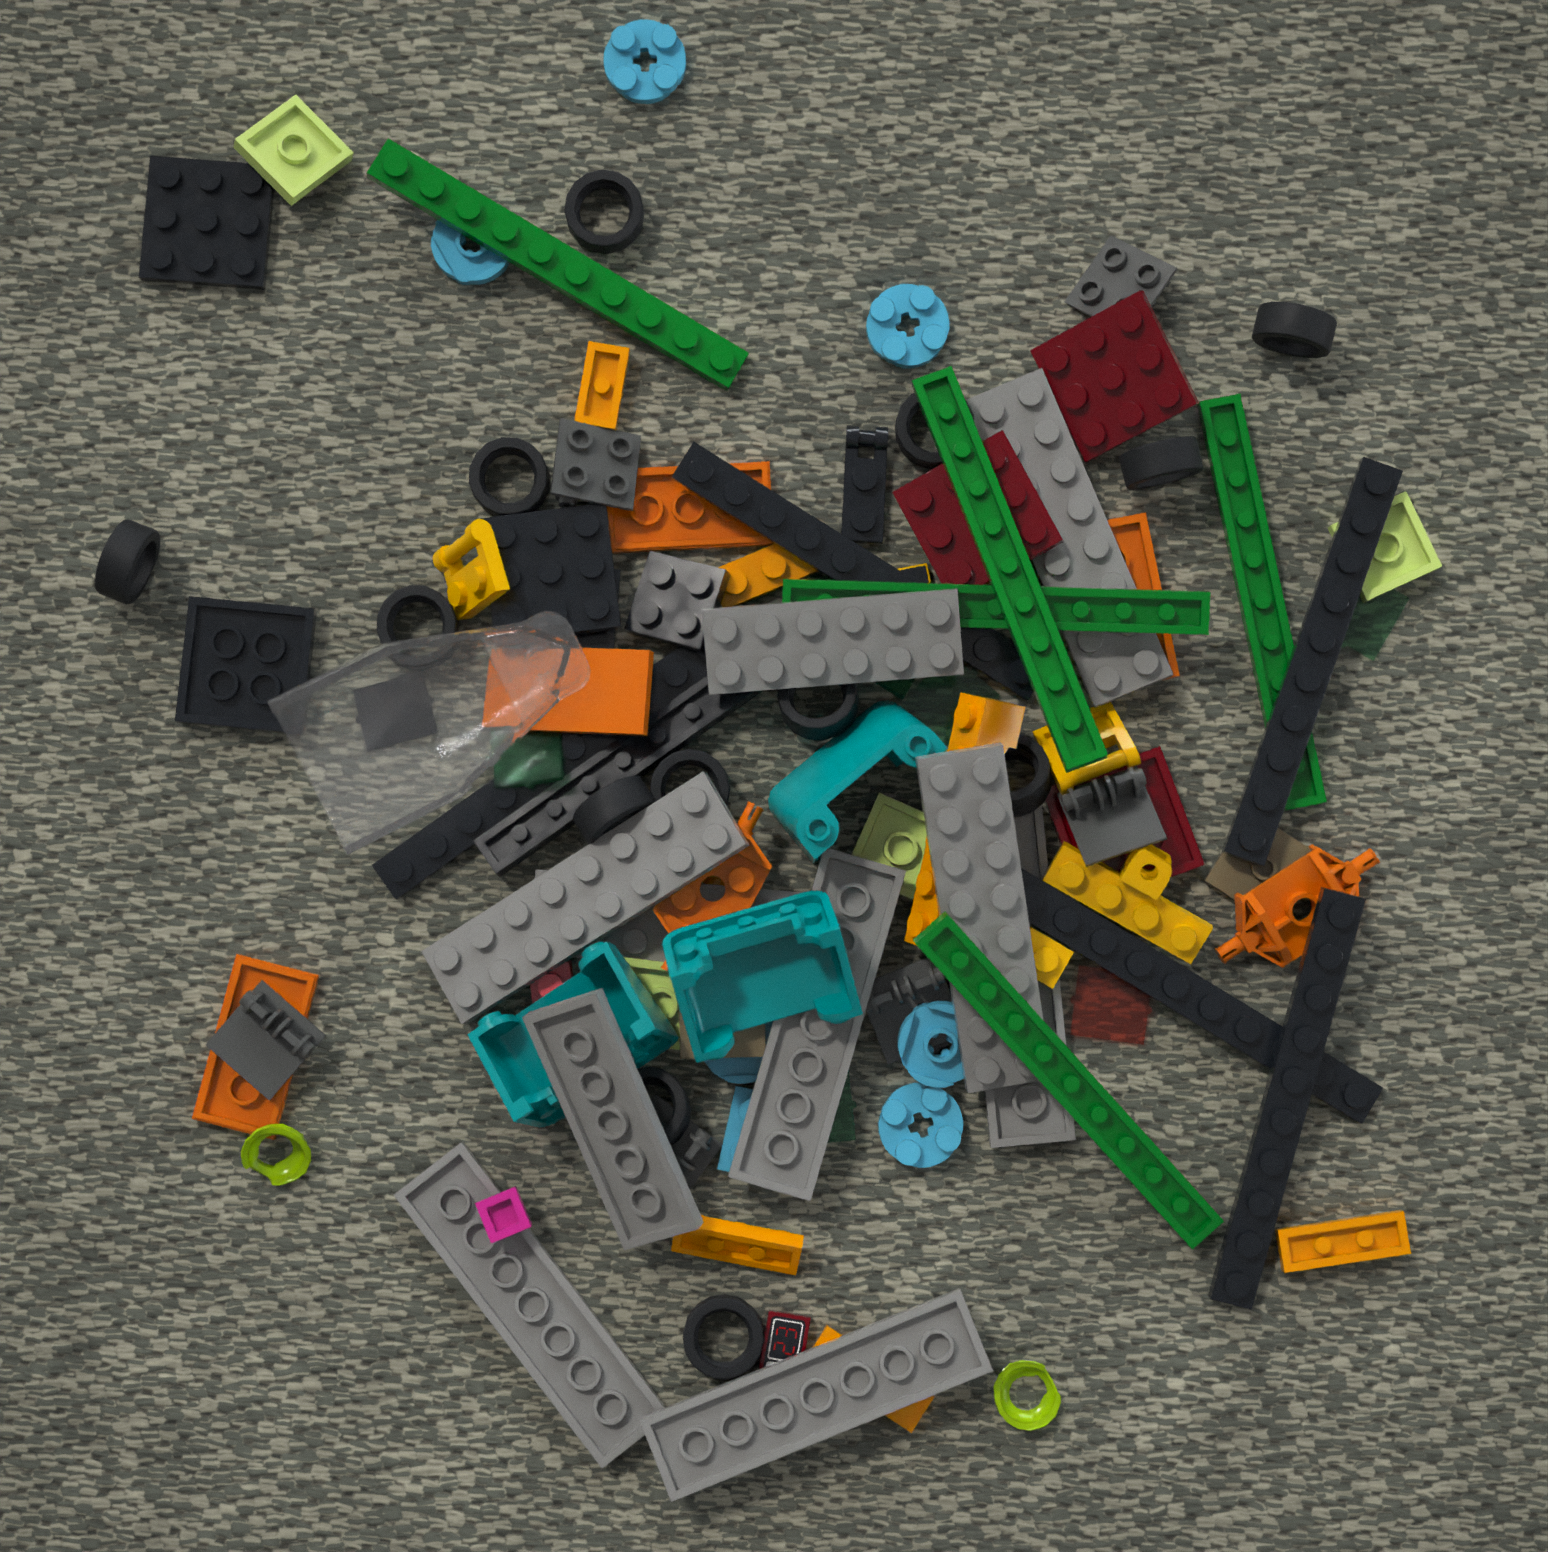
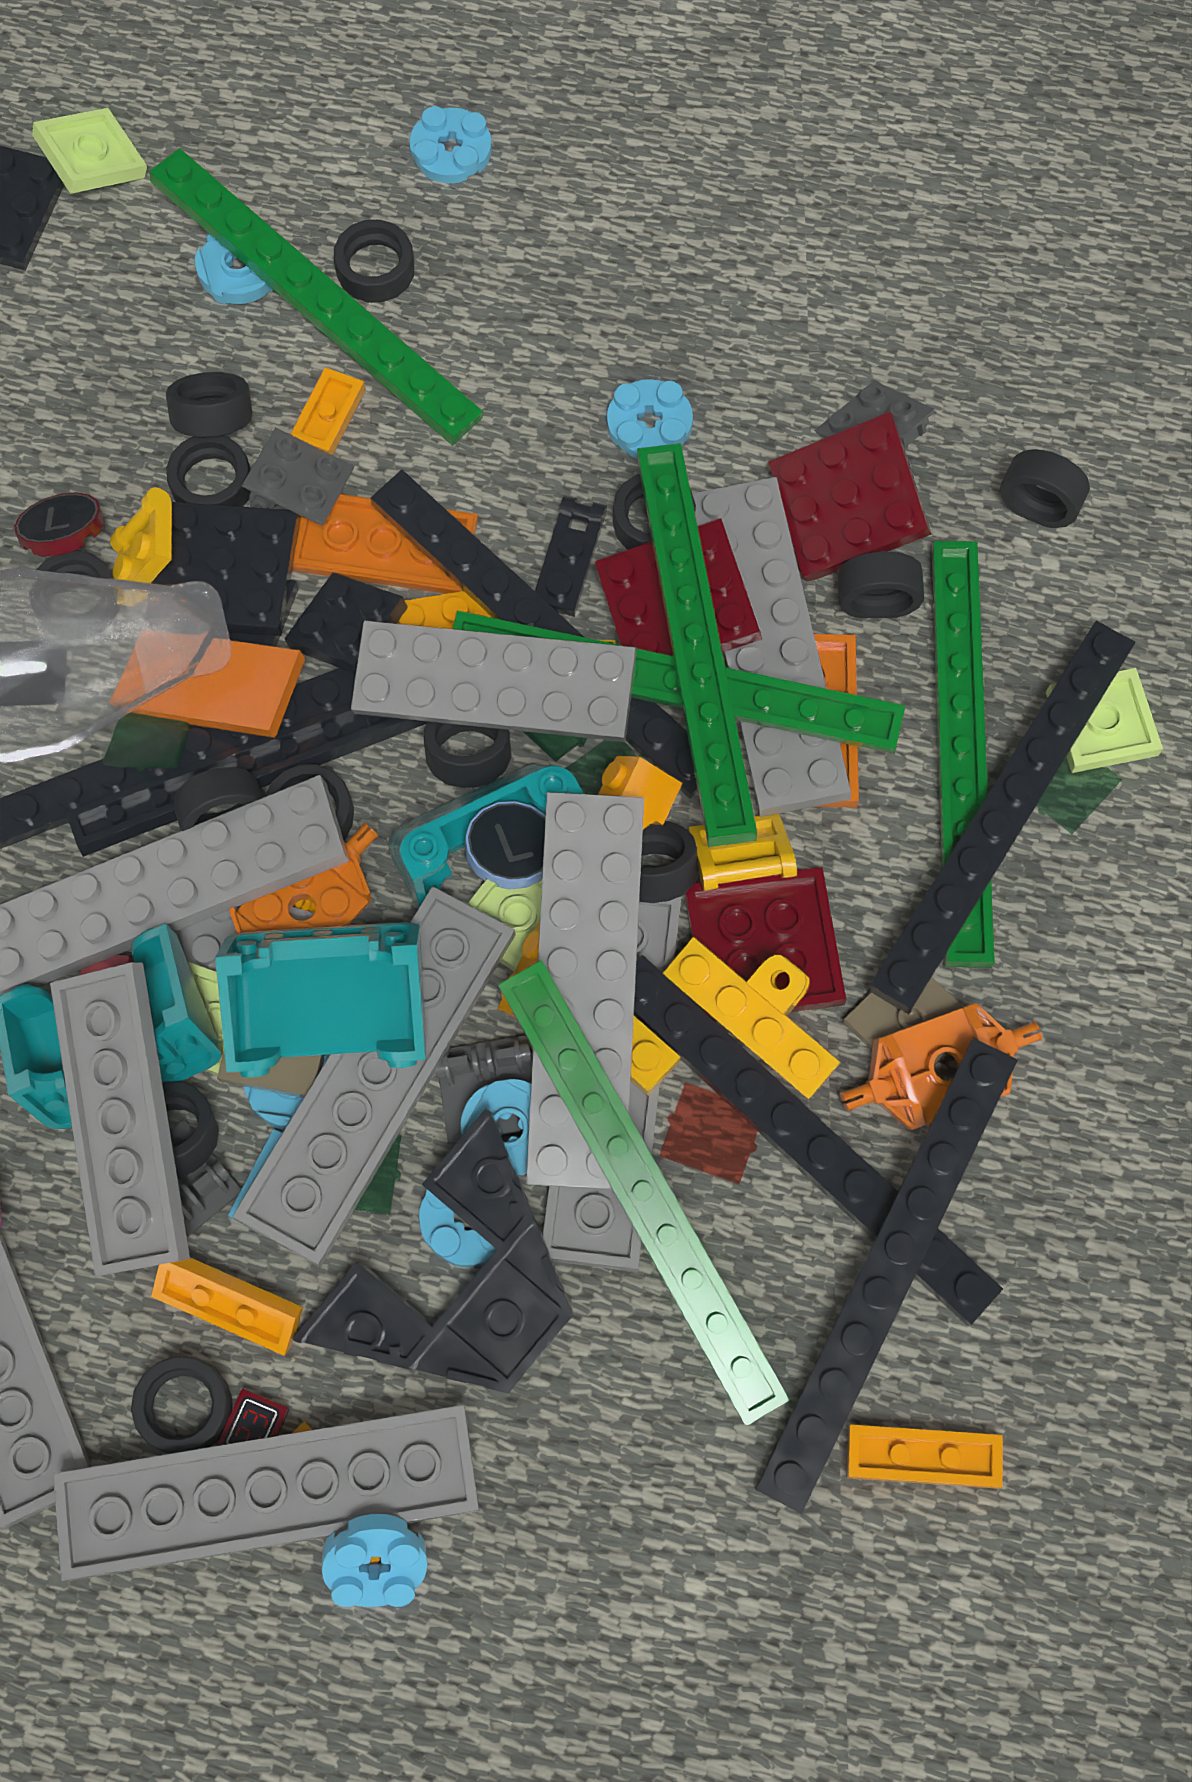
camera: 15 degrees right, 15 degrees down
lime piece [993,1360,1061,1431] -> none
dark grey hinge [1057,766,1167,867] -> none
none -> tile [14,492,105,557]
none -> black tyre [166,372,252,437]
none -> black wing [292,1108,574,1393]
none -> medium azure plate [322,1514,427,1607]
none -> black tile [464,801,546,889]

